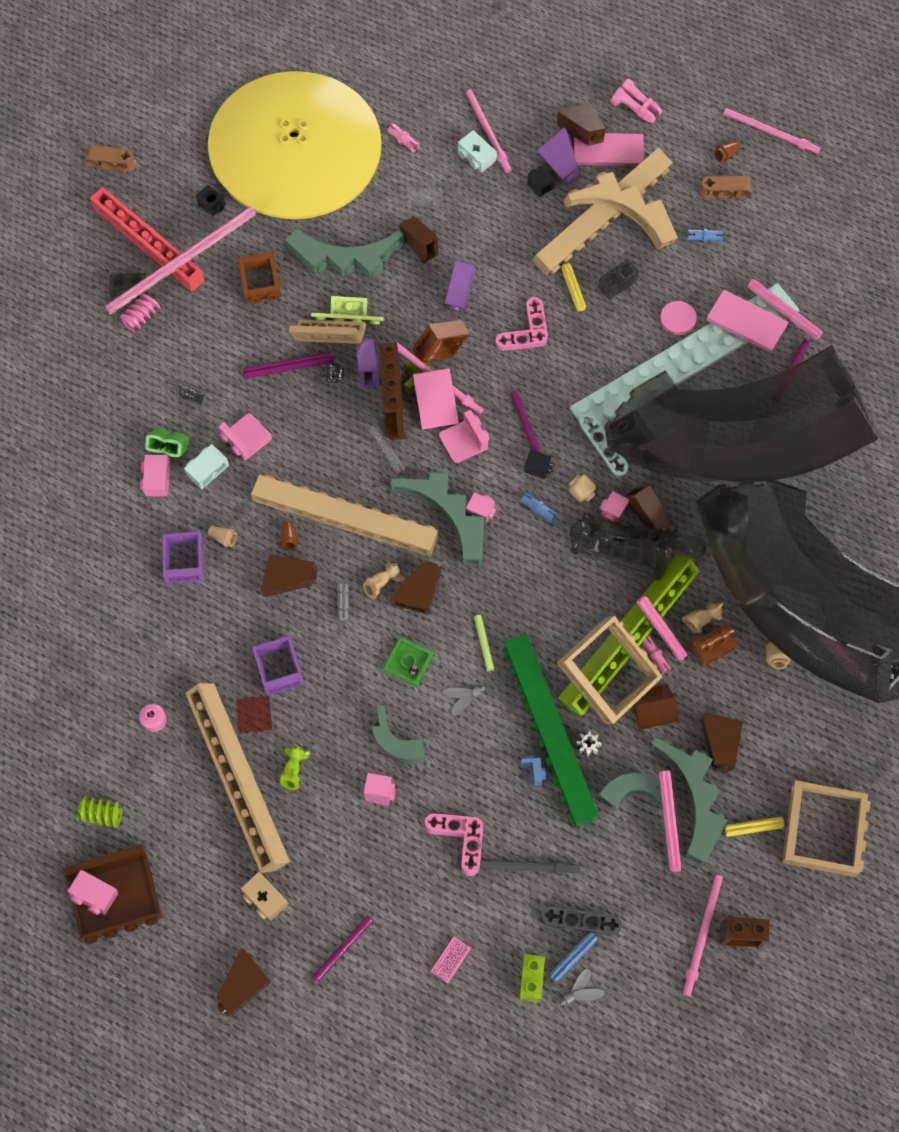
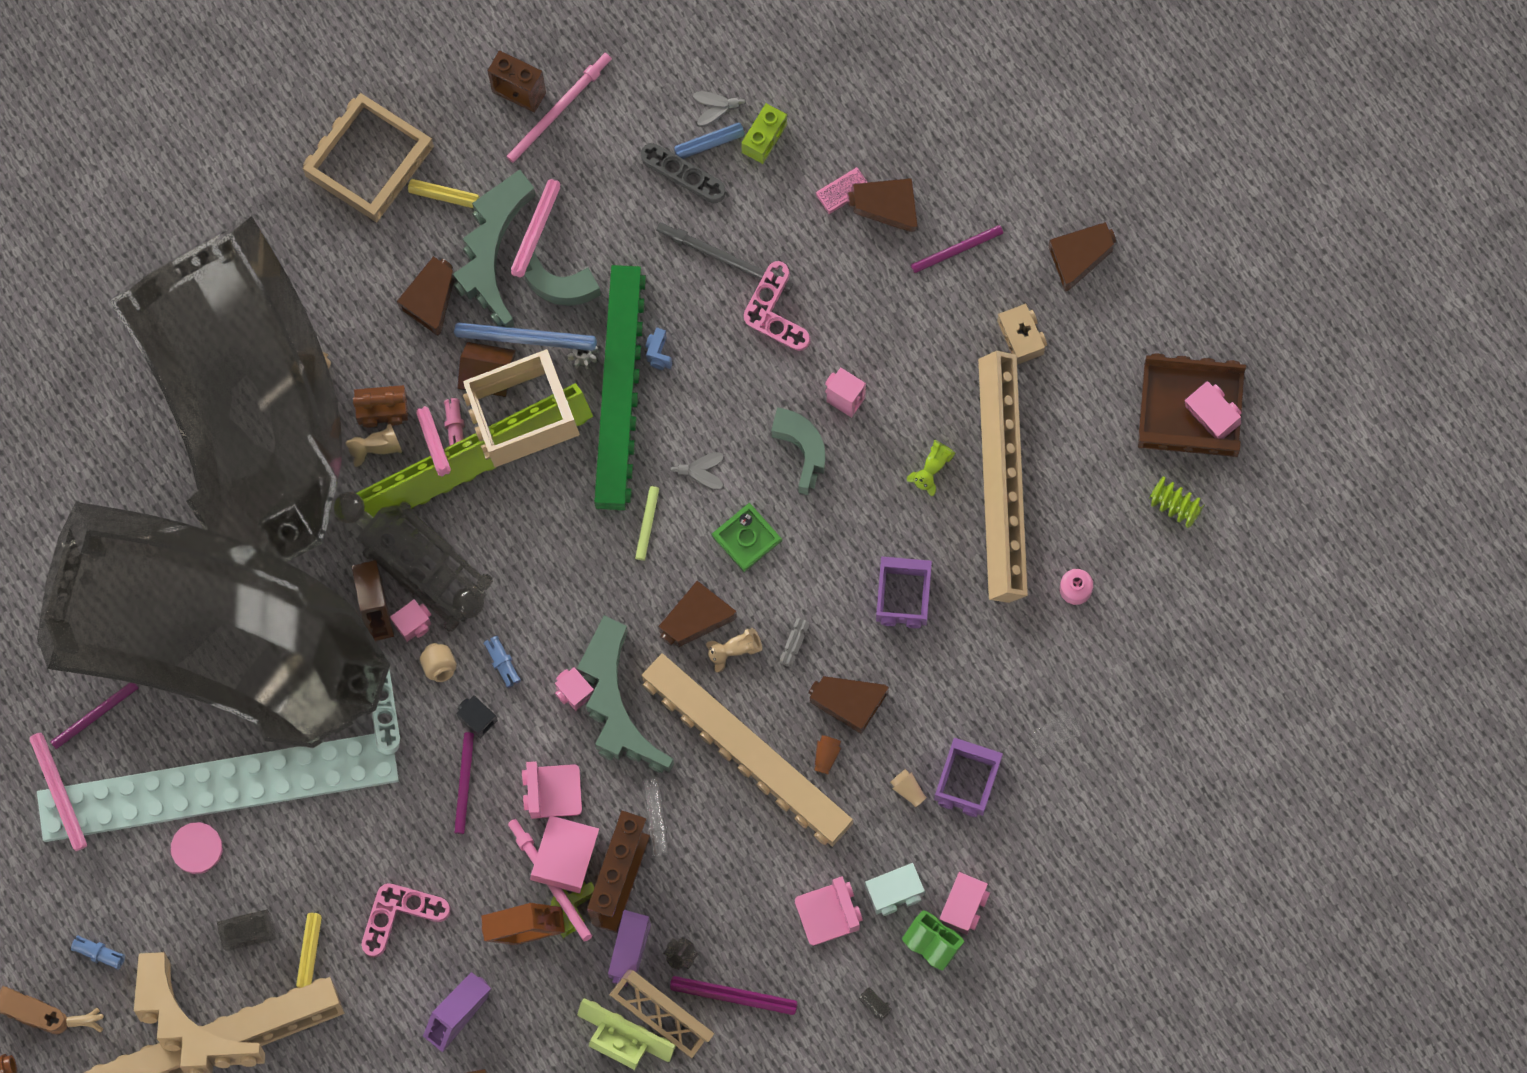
camera: 155 degrees left, 5 degrees up
clear red piece [237,696,272,734] -> none
bright pink tile [706,290,789,353] -> none
none -> tan bar [66,1008,104,1032]
none -> medium blue axle [454,323,597,351]
none -> reddish brown slope [847,178,918,232]

